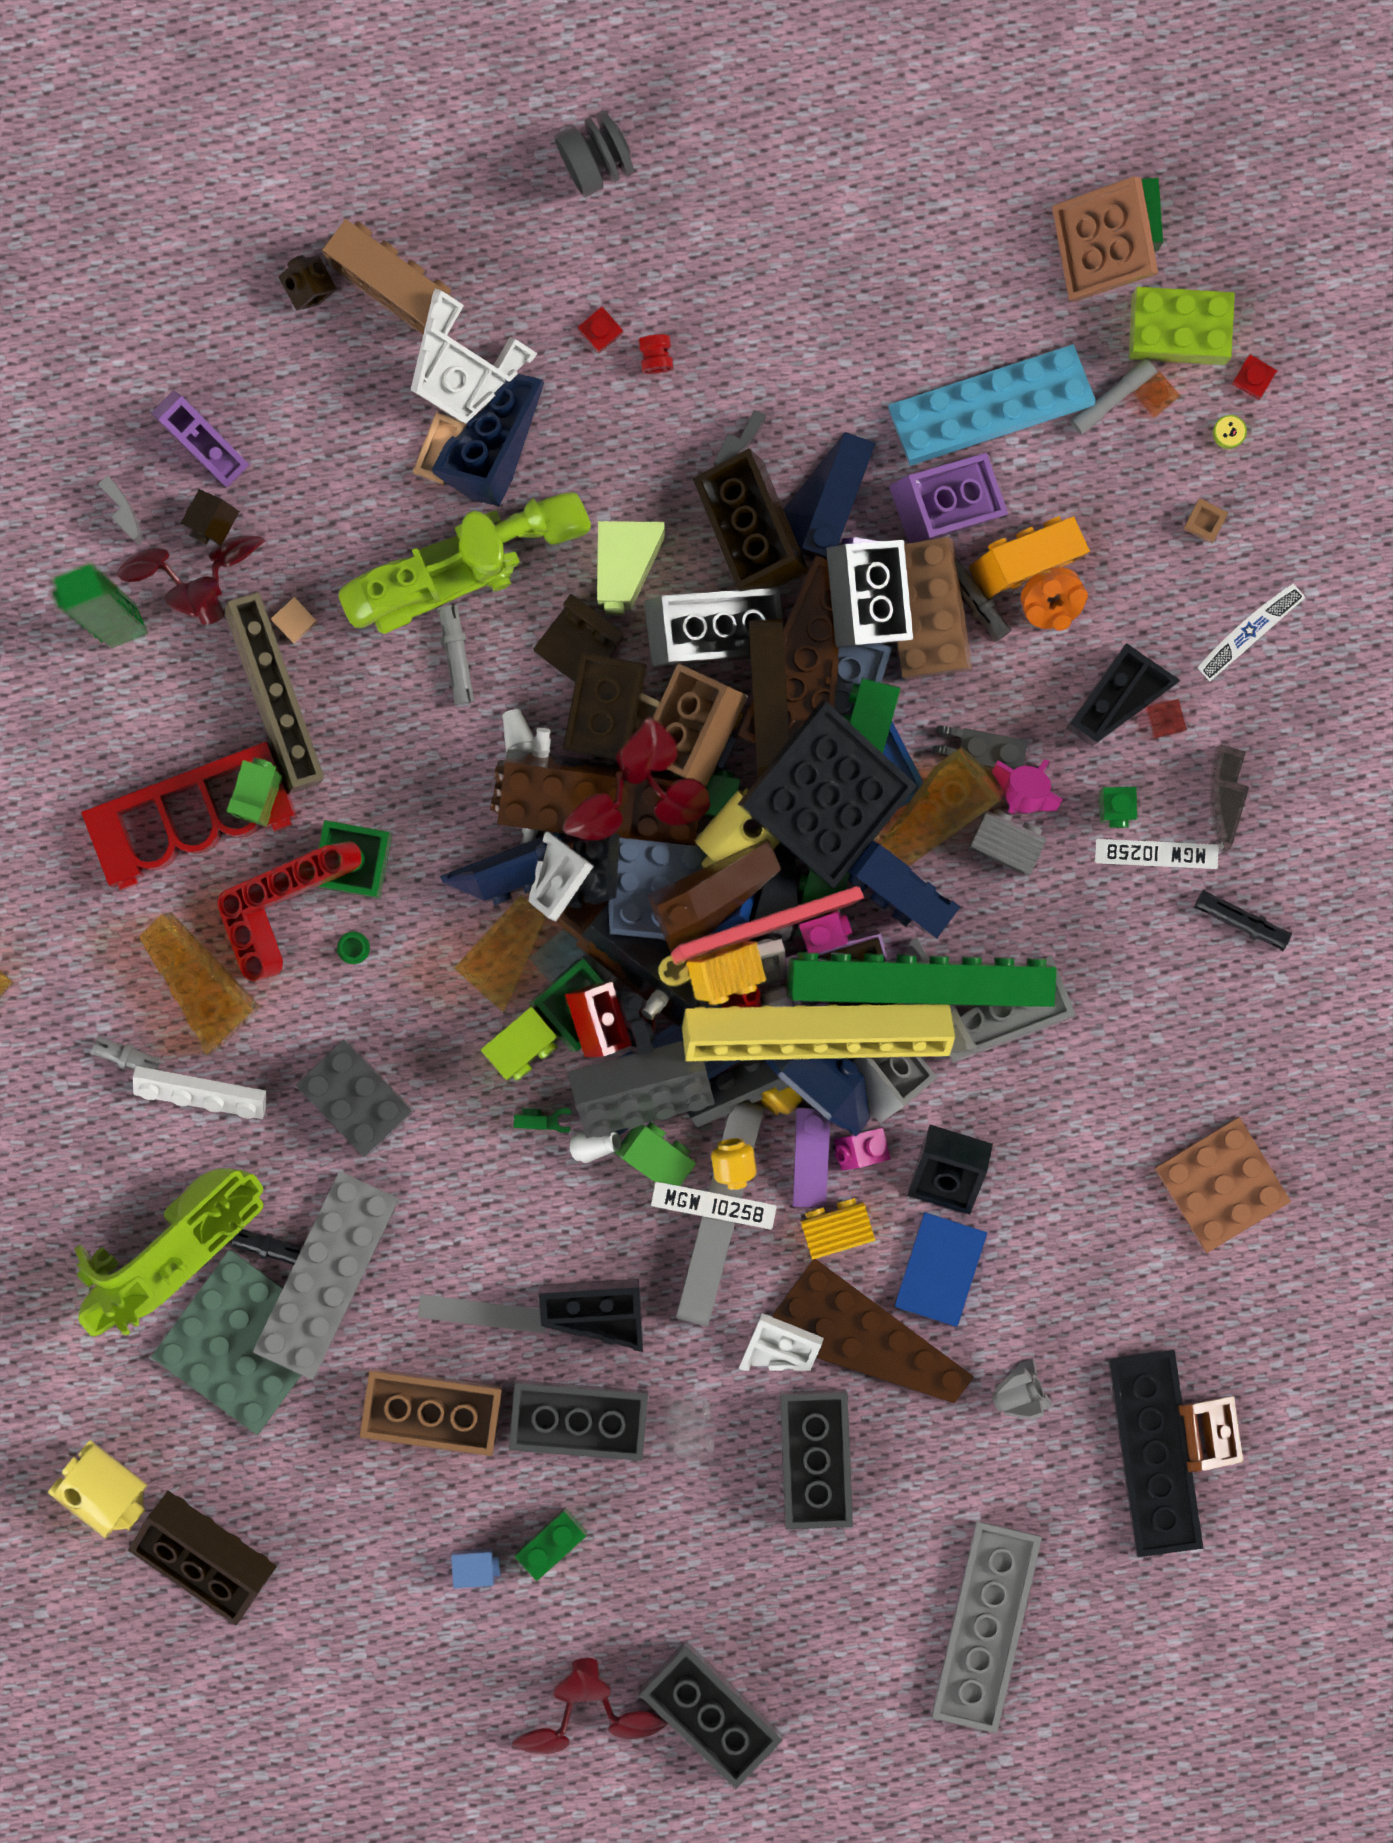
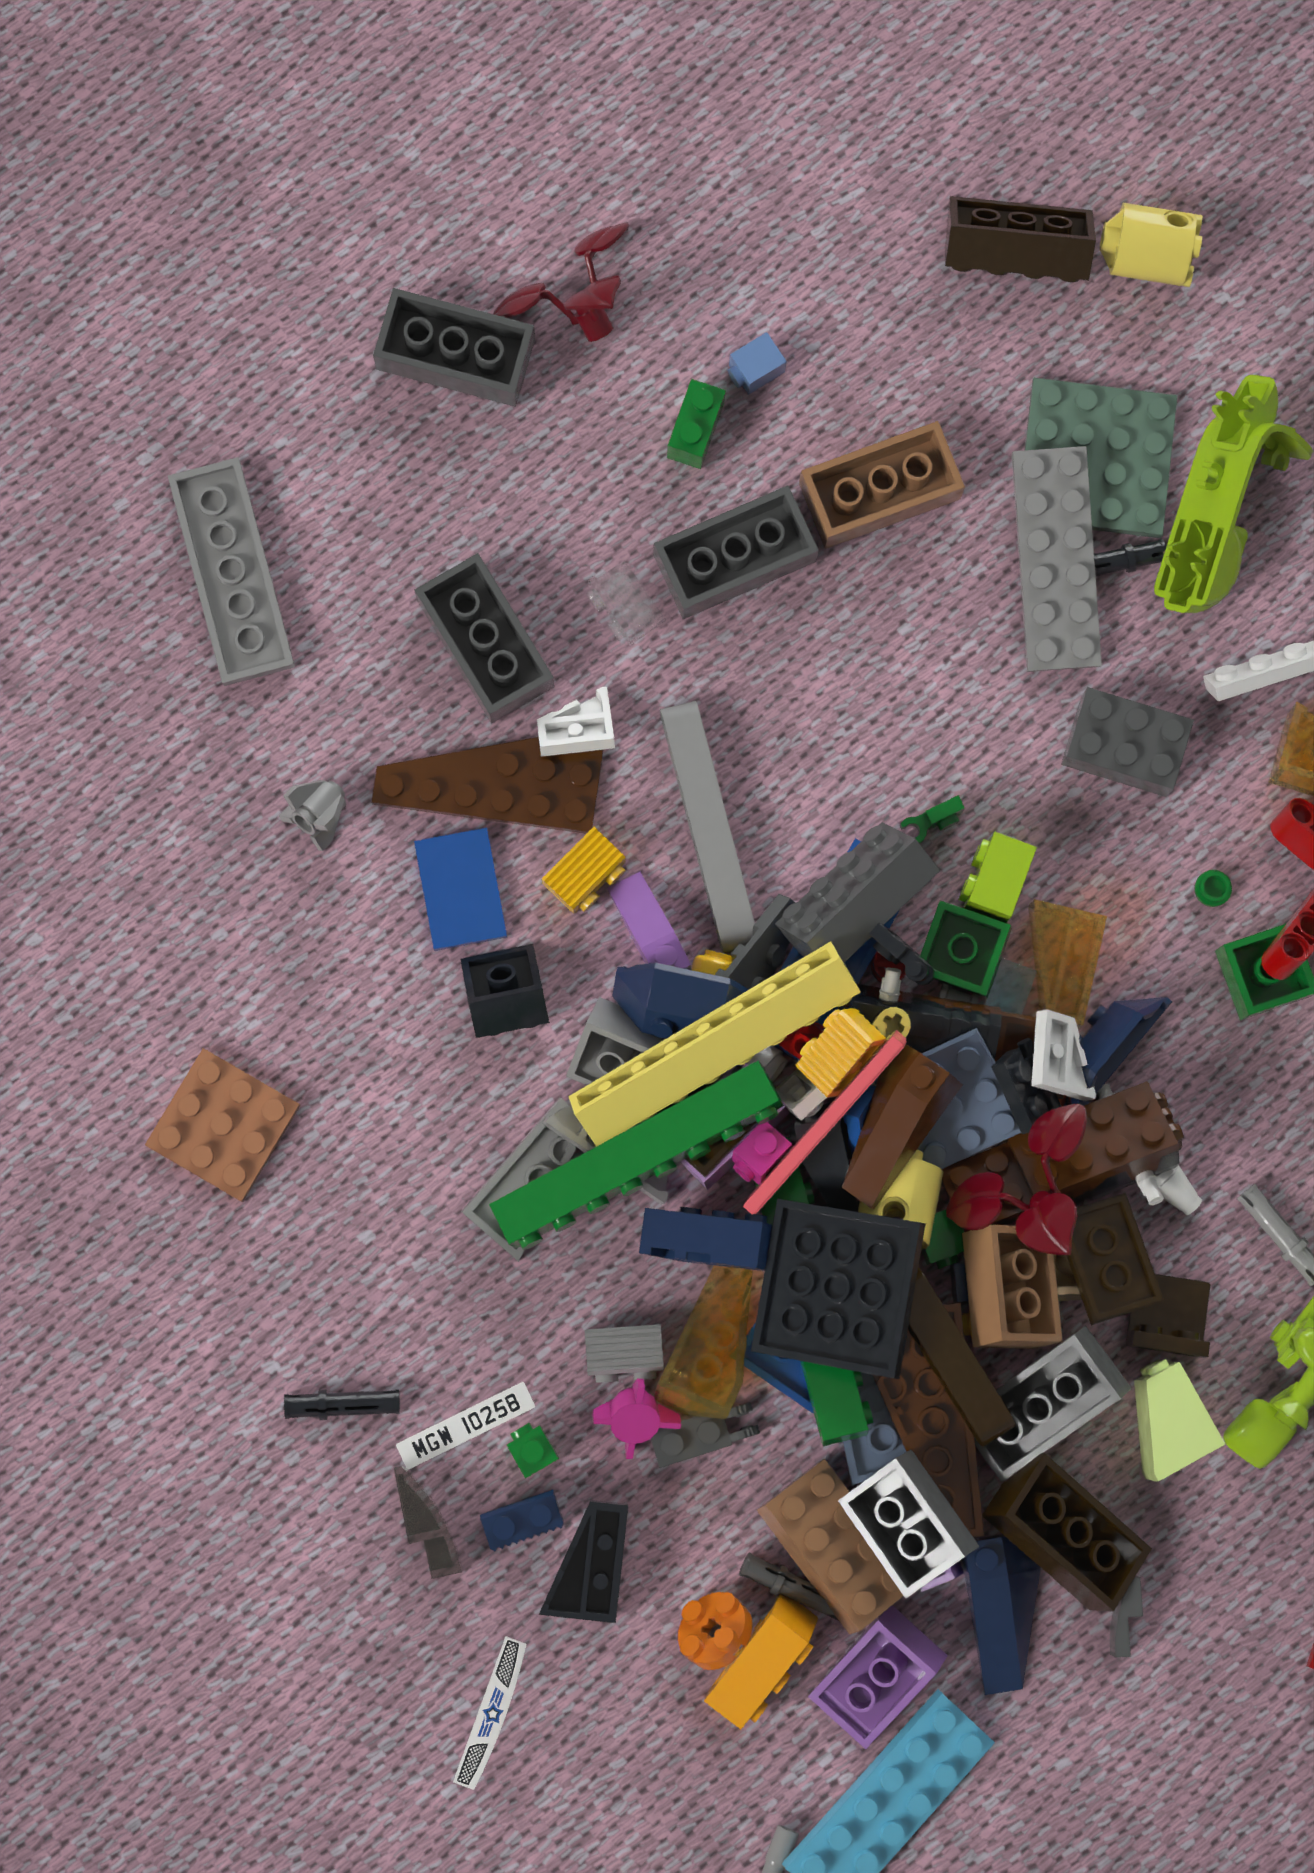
camera: 150 degrees right, 5 degrees down
light grey sticker [418,1294,546,1333] -> none
black wedge [539,1279,643,1353] -> none
red brick [565,982,632,1058] -> none
white cone [570,1131,621,1163] -> none
bright green brick [614,1121,696,1186] -> none
red wheel [638,334,674,374] -> none
white sticker [651,1182,777,1230] -> none
yellow head [711,1138,757,1190] -> none
dark pink bracket [834,1128,891,1171] -> none
black plate [1108,1349,1204,1558] -> none
clear red tile [1146,699,1187,739] -> none
plate [1179,1396,1244,1472] -> none
medium nougat plate [1183,498,1228,544] -> none
none -> dark blue brick [480,1489,564,1551]

